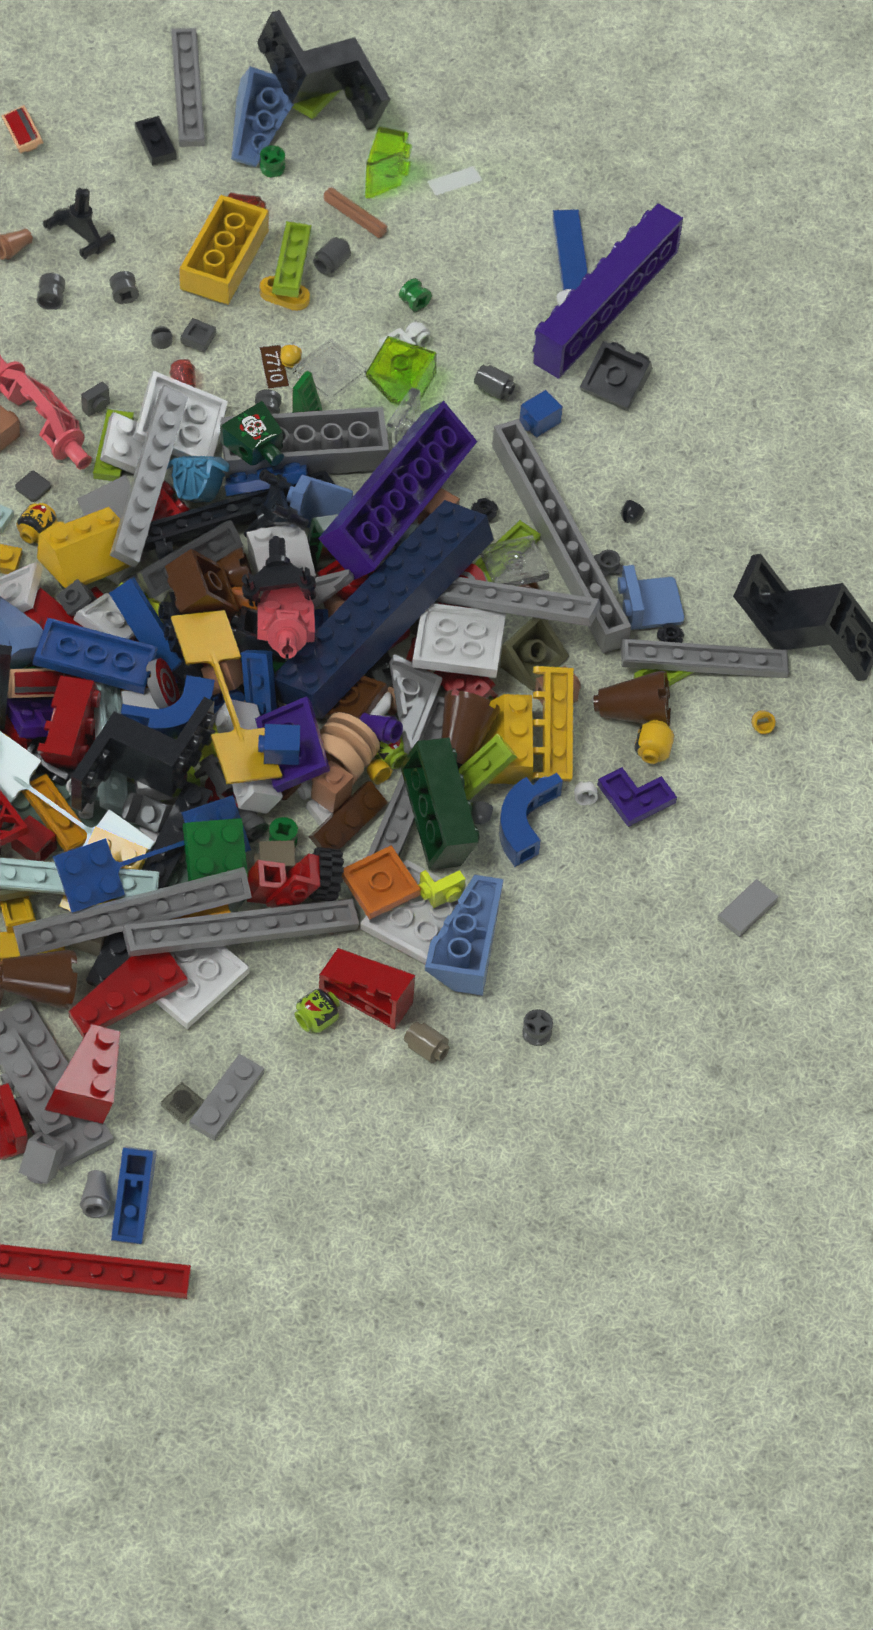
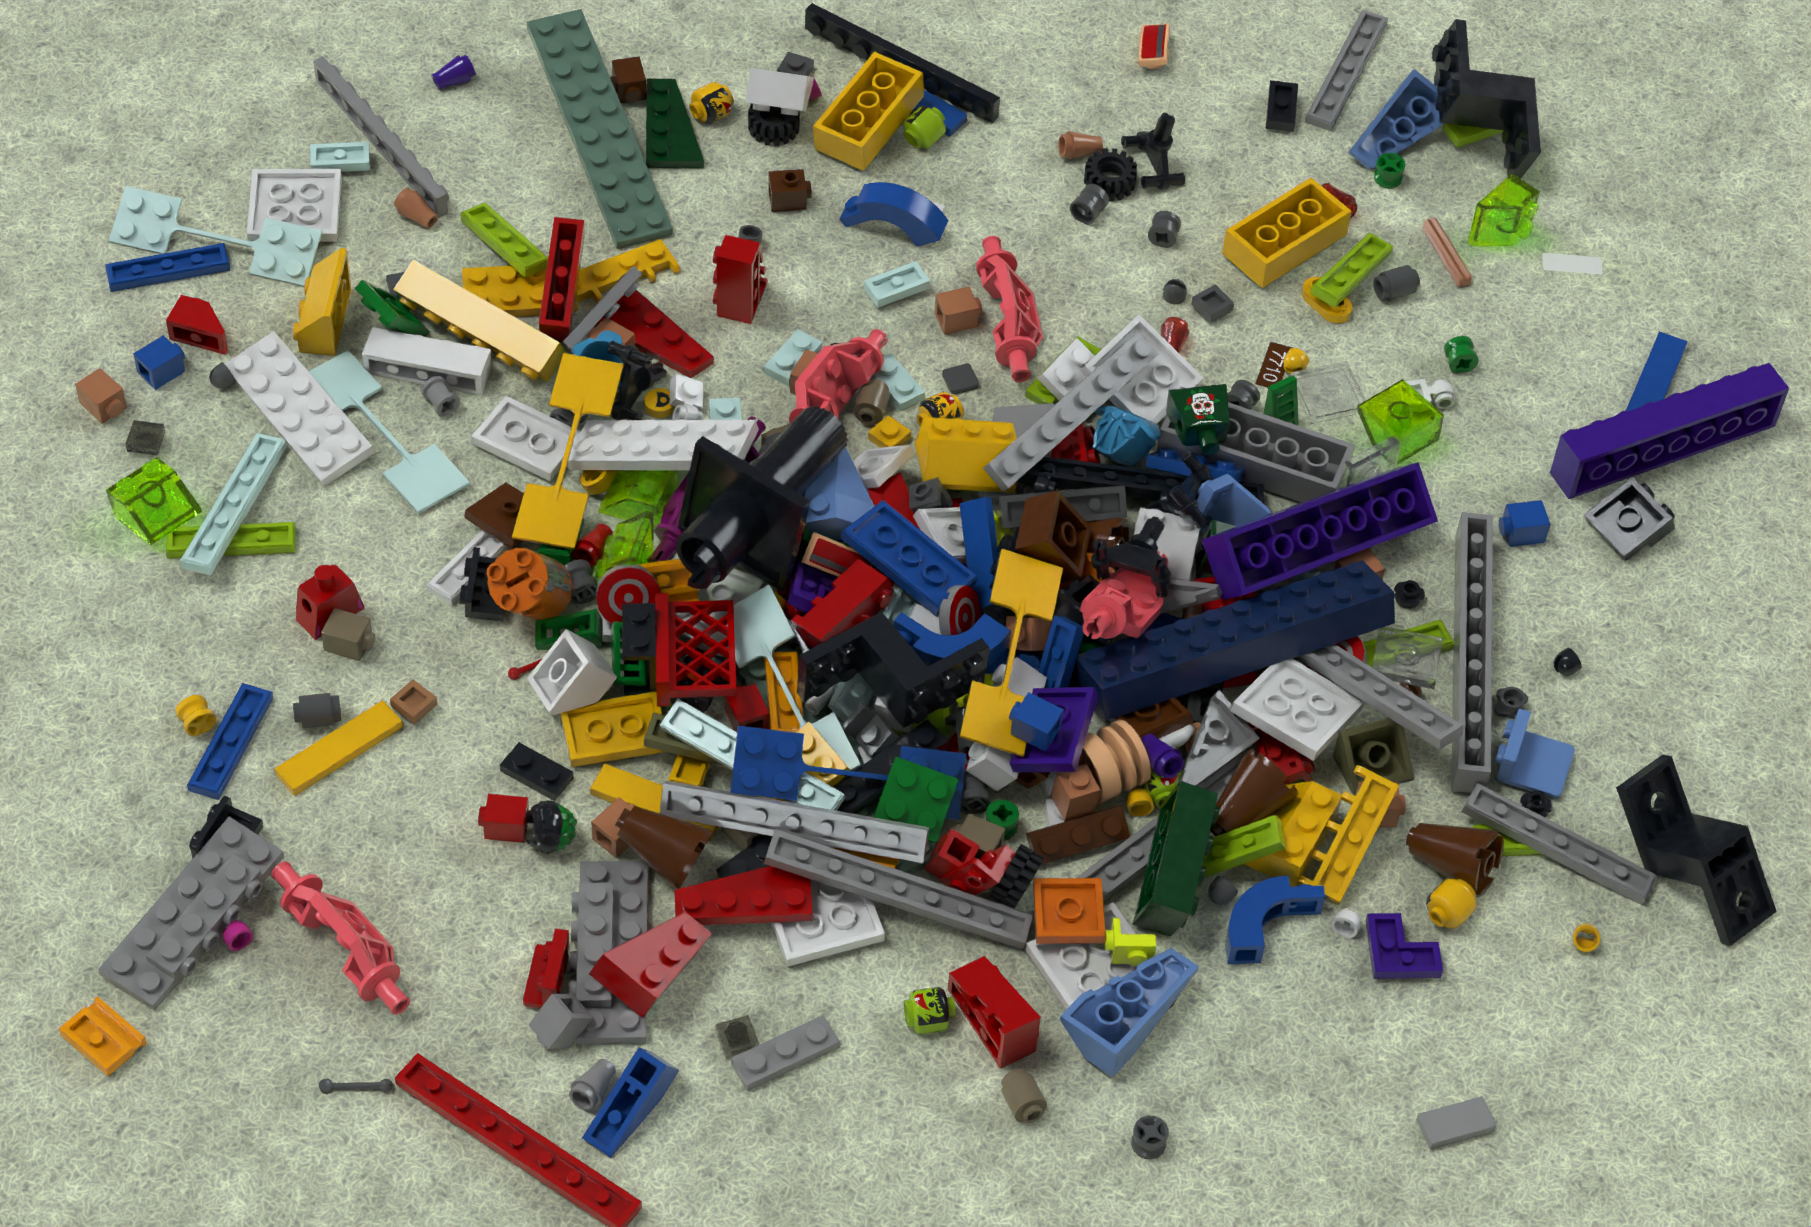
camera: 30 degrees right, 5 degrees down
dark grey plate [81,381,110,417] -> none
dark grey brick [474,365,516,400] -> none
none -> black tyre [1084,148,1138,201]

